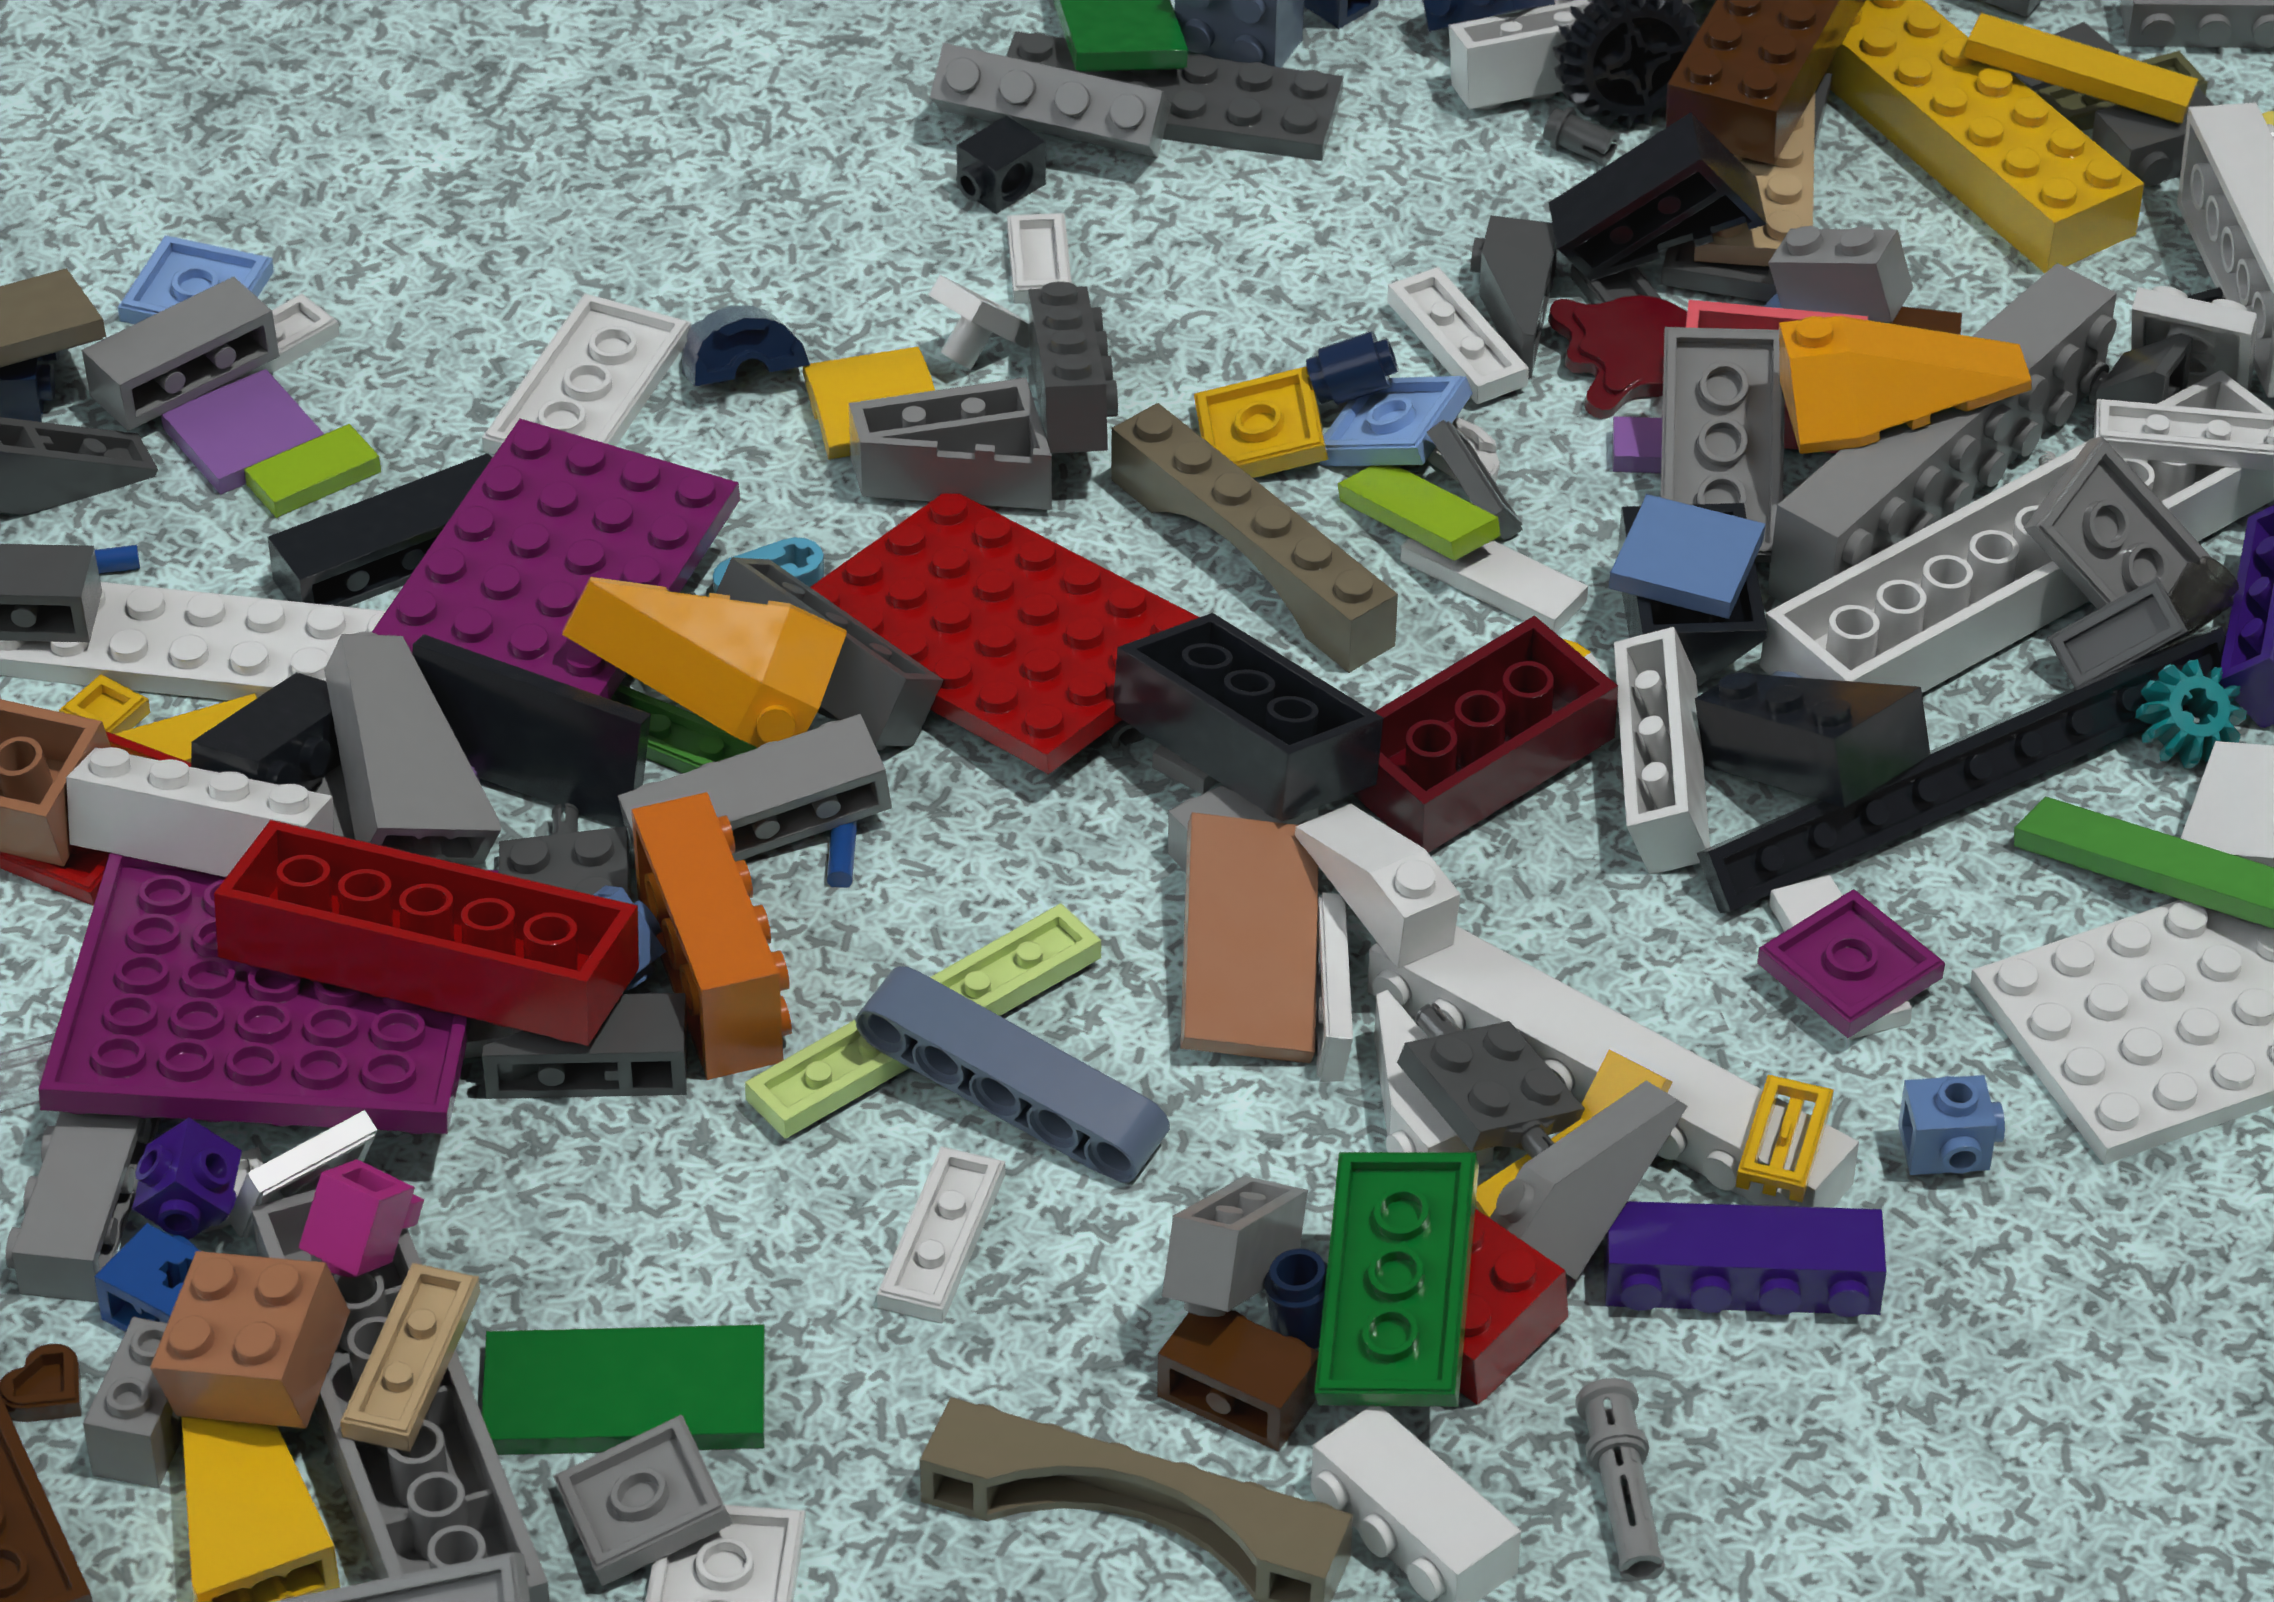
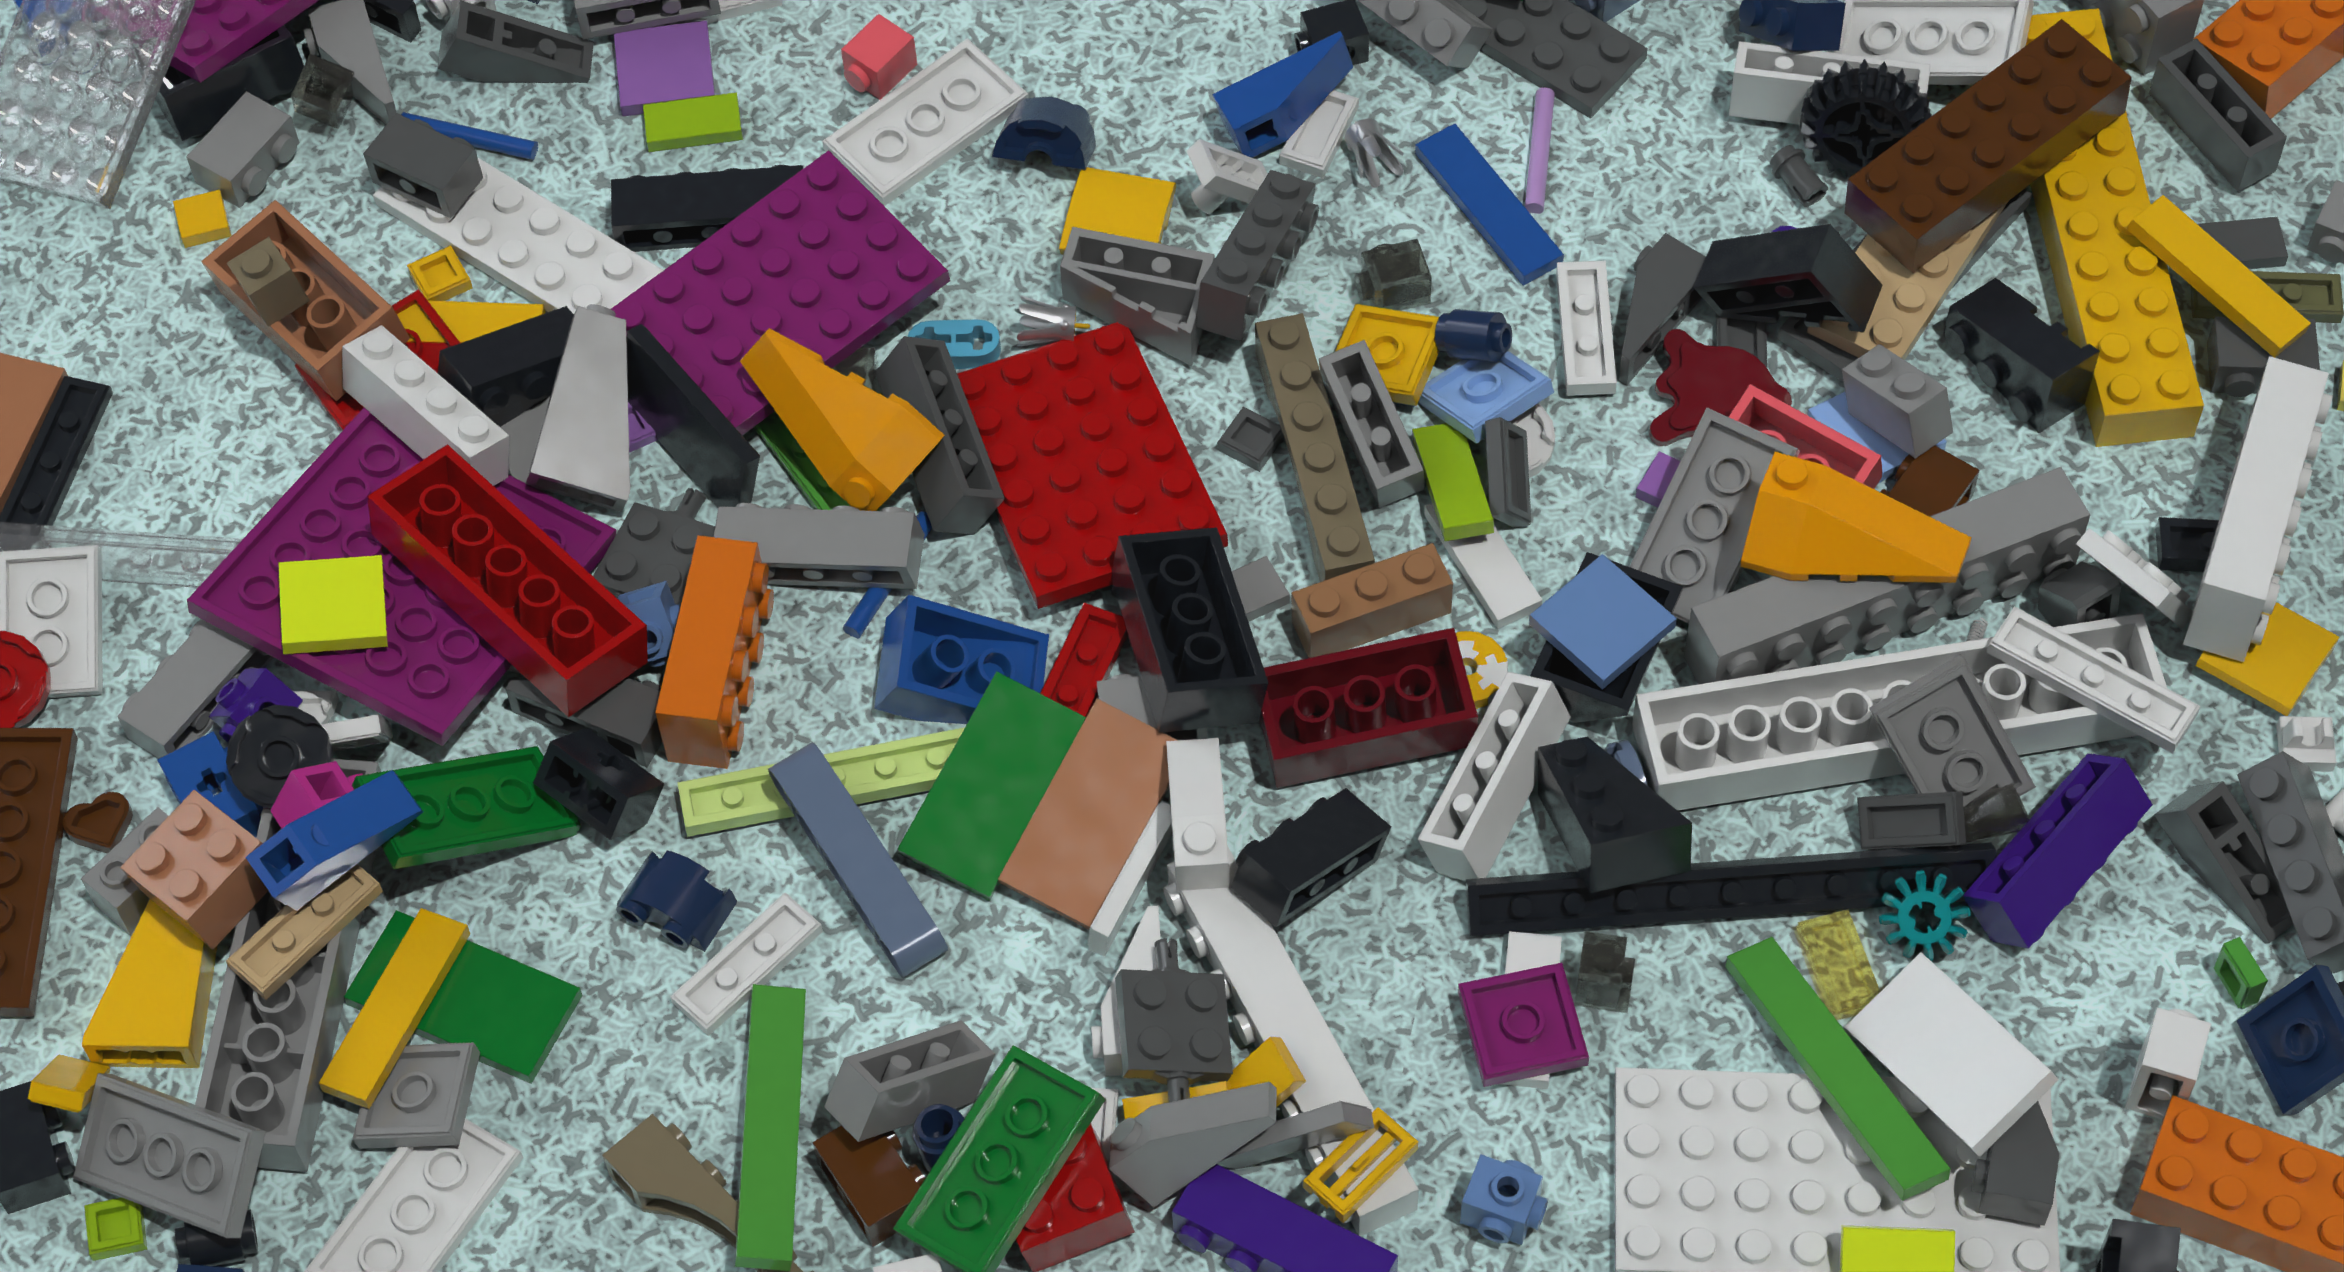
camera: 30 degrees right, 15 degrees up
none -> black tile [226,705,334,809]
none -> blue slope [245,770,424,911]
none -> neon yellow tile [278,555,388,654]
none -> yellow tile [319,908,471,1109]
none -> green tile [352,746,581,869]
none -> black brick [533,728,664,840]
none -> dark blue cylinder [616,850,737,952]
none -> bright green tile [735,984,806,1271]
none -> coral brick [841,14,917,100]
none -> blue slope [874,595,1049,724]
none -> green tile [897,671,1086,901]
none -> flat silver piece [1017,296,1090,347]
none -> red plate [1040,603,1128,717]
none -> blue slope [1212,31,1353,158]
none -> dark grey tile [1217,406,1284,472]
none -> light grey tile [1217,1101,1374,1169]
none -> black brick [1230,788,1392,927]
none -> medium nougat brick [1291,543,1453,658]
none -> light grey brick [1319,340,1425,508]
none -> flat silver piece [1344,118,1404,188]
none -> clear smoke brick [1354,239,1432,311]
none -> blue tile [1415,123,1564,286]
none -> lavender bar [1525,87,1555,214]
none -> clear smoke brick [1575,931,1635,1013]
none -> clear yellow tile [1796,909,1880,1020]
none -> black wedge [1944,278,2100,433]

